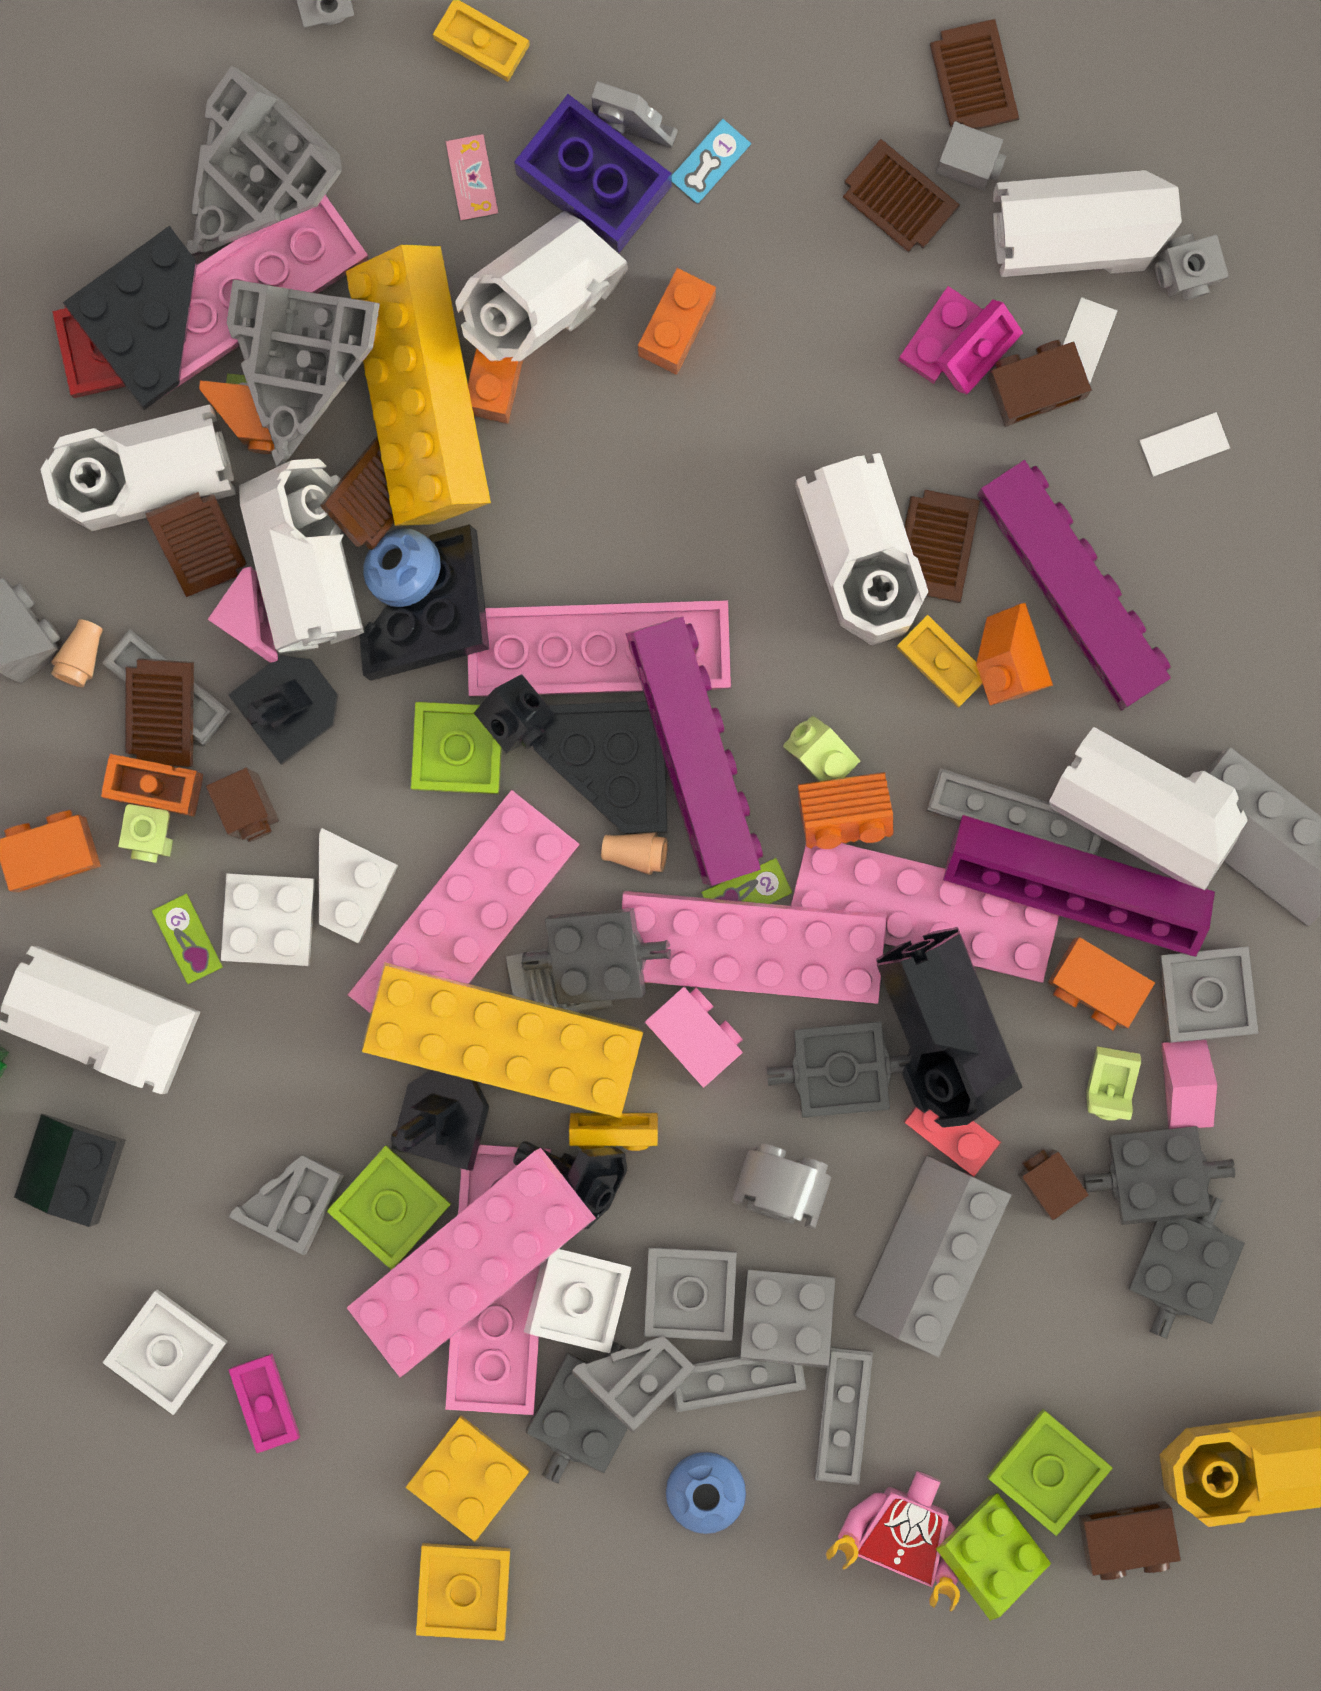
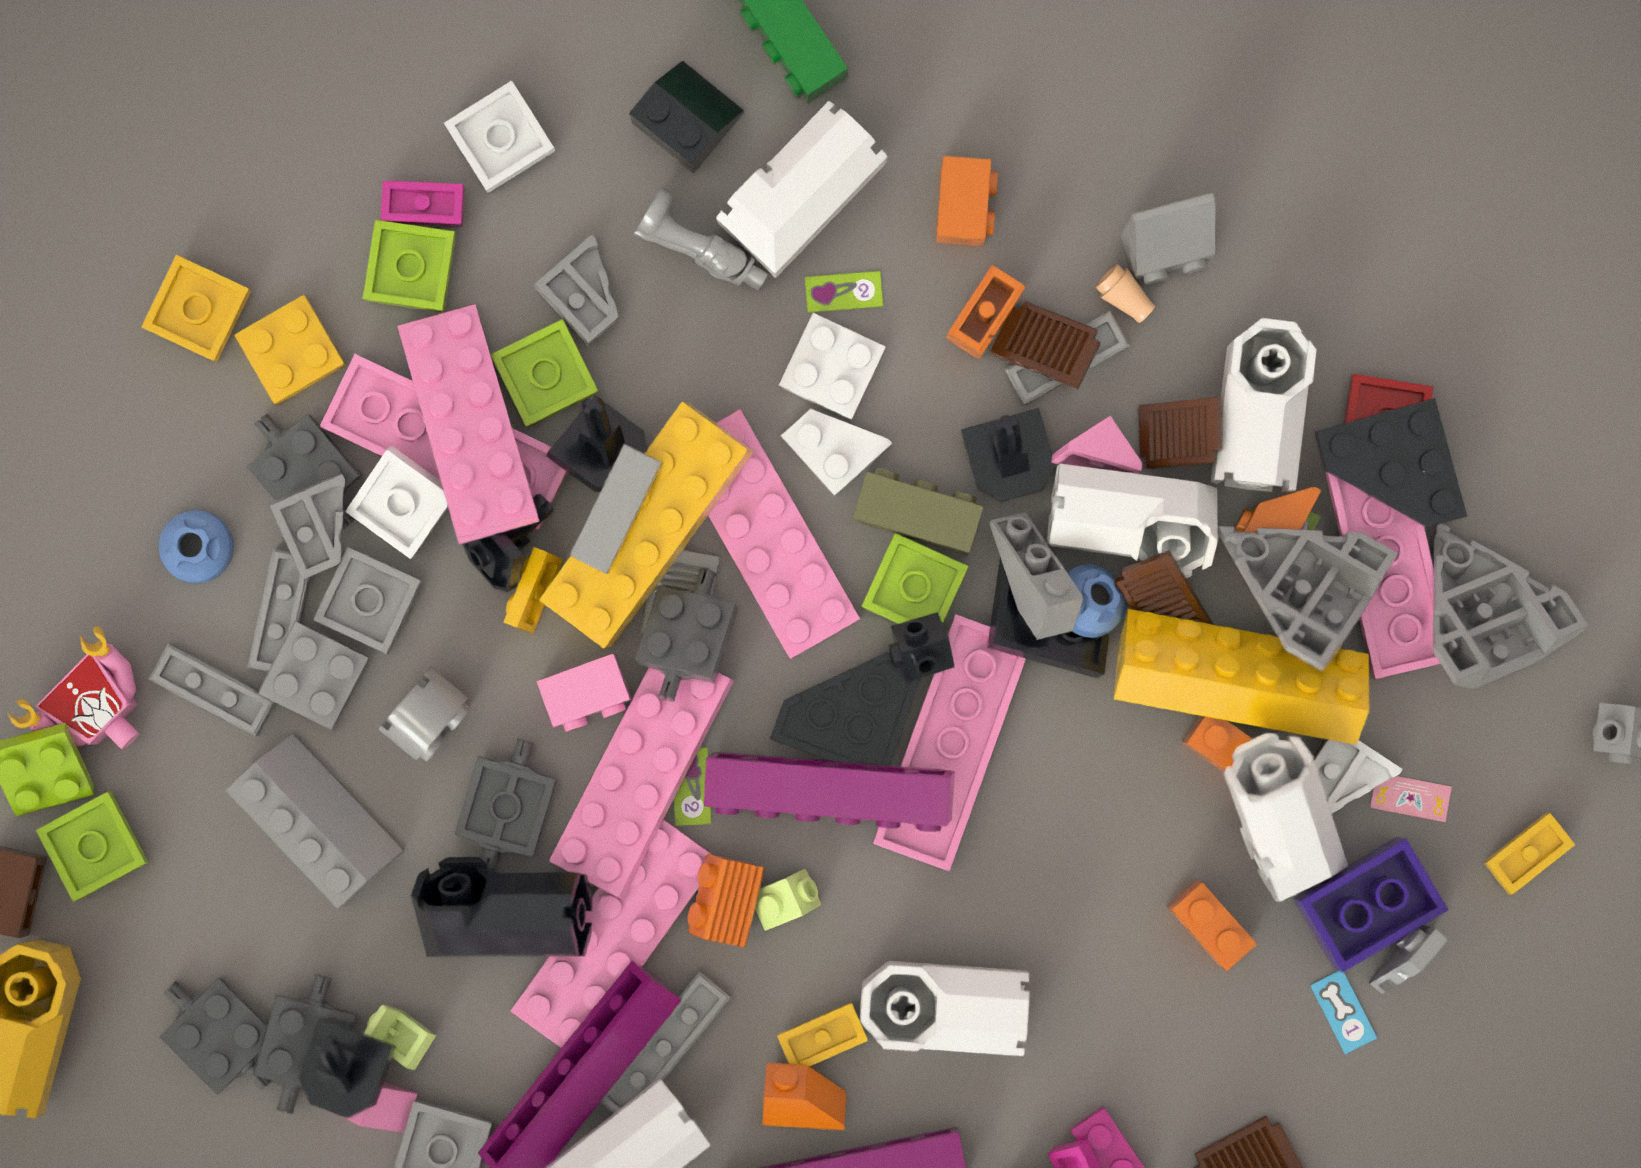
camera: 110 degrees right, 0 degrees up
yellowish green bracket [118,804,173,863] -> none
reddish brown brick [206,767,279,842] -> none
light nougat cone [601,832,668,875] -> none
reddish brown window [904,490,980,603] -> none
coral plate [904,1107,1001,1177] -> none
reddish brown brick [1018,1148,1089,1220] -> none
orange brick [1047,937,1155,1031] -> none
none -> black piece [299,1018,396,1118]
none -> lime plate [363,220,456,313]
none -> light grey tile [570,444,663,574]
none -> light grey piece [634,187,768,290]
none -> olive brick [852,468,984,555]
none -> light grey slope [990,512,1084,640]
none -> white wing [1313,739,1403,814]

